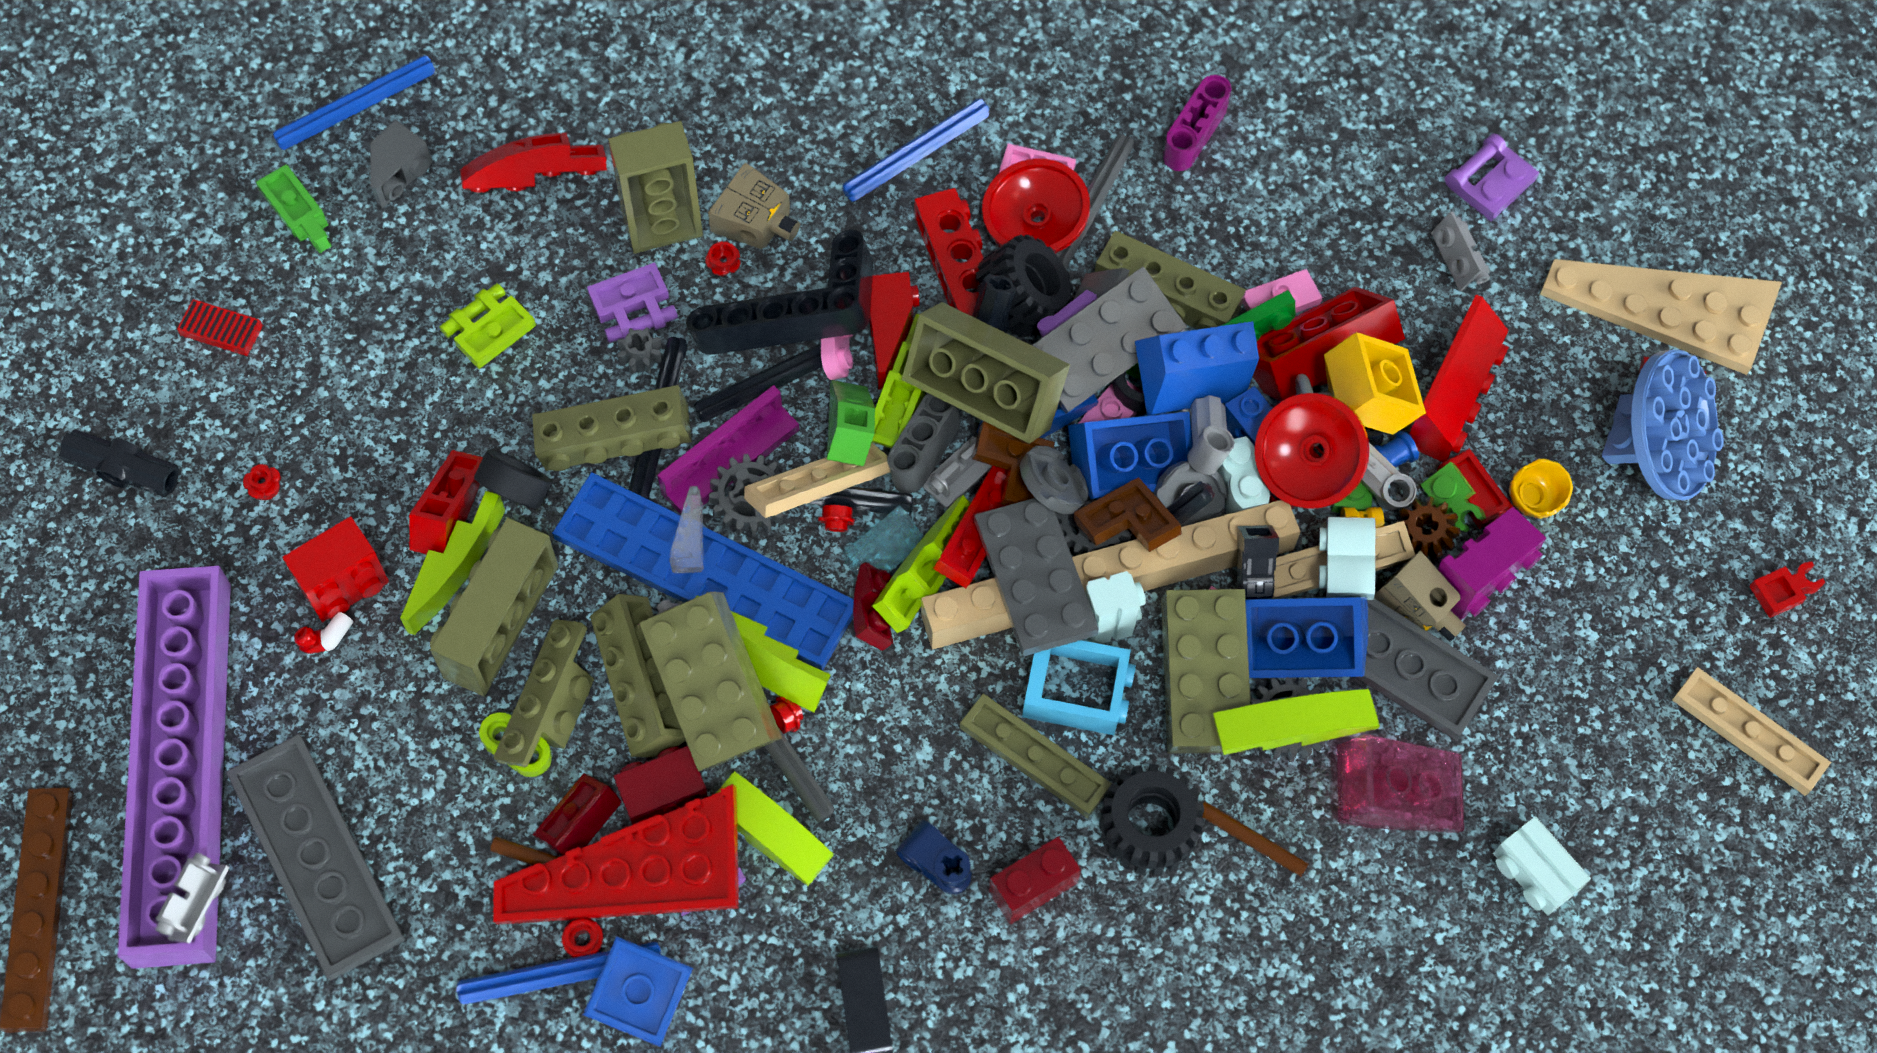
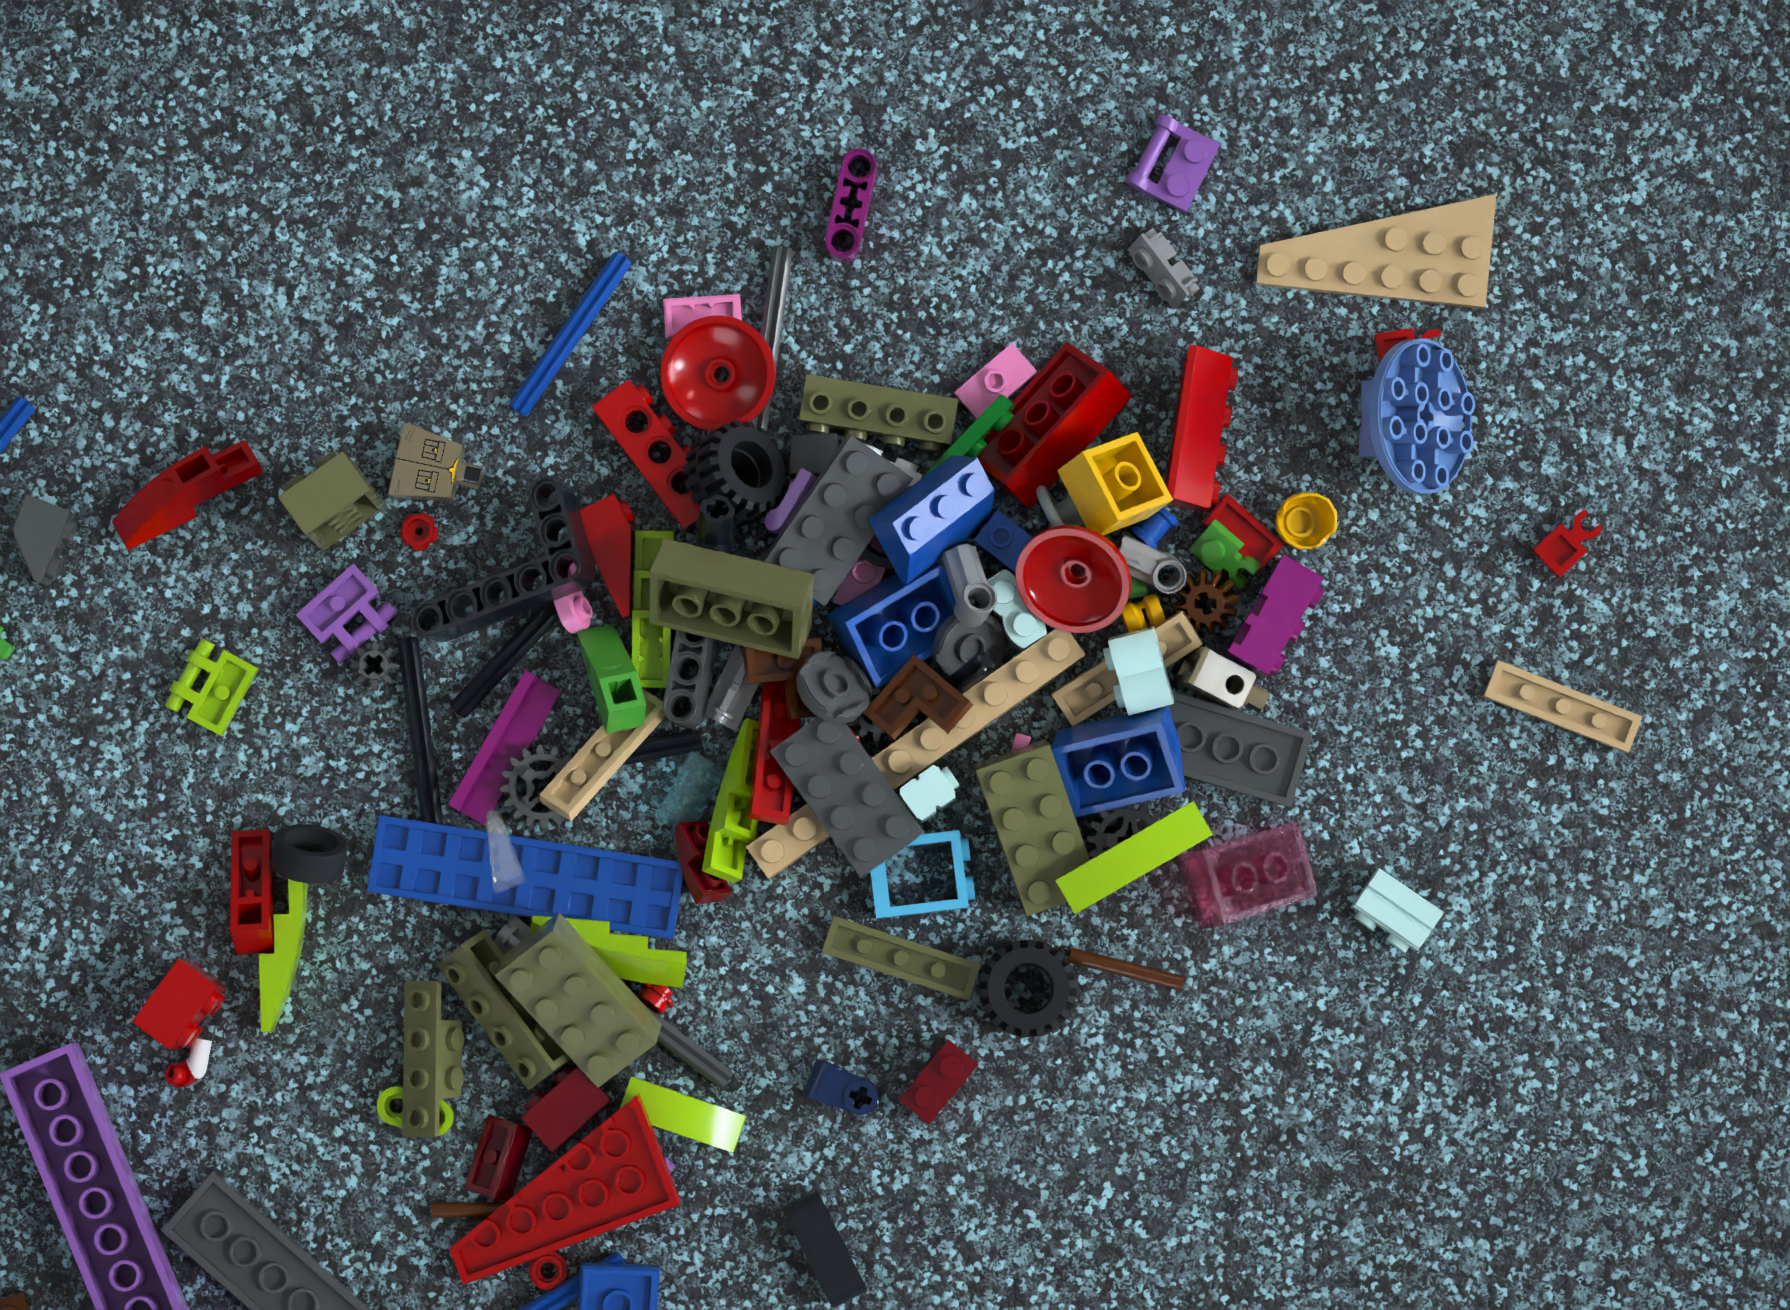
camera: 15 degrees left, 20 degrees up
red plate [243,464,281,500] -> none
olive brick [430,518,559,697] -> none
olive brick [532,385,692,471] -> none
red plate [818,505,855,532] -> none
black leg [1237,525,1279,599] -> none

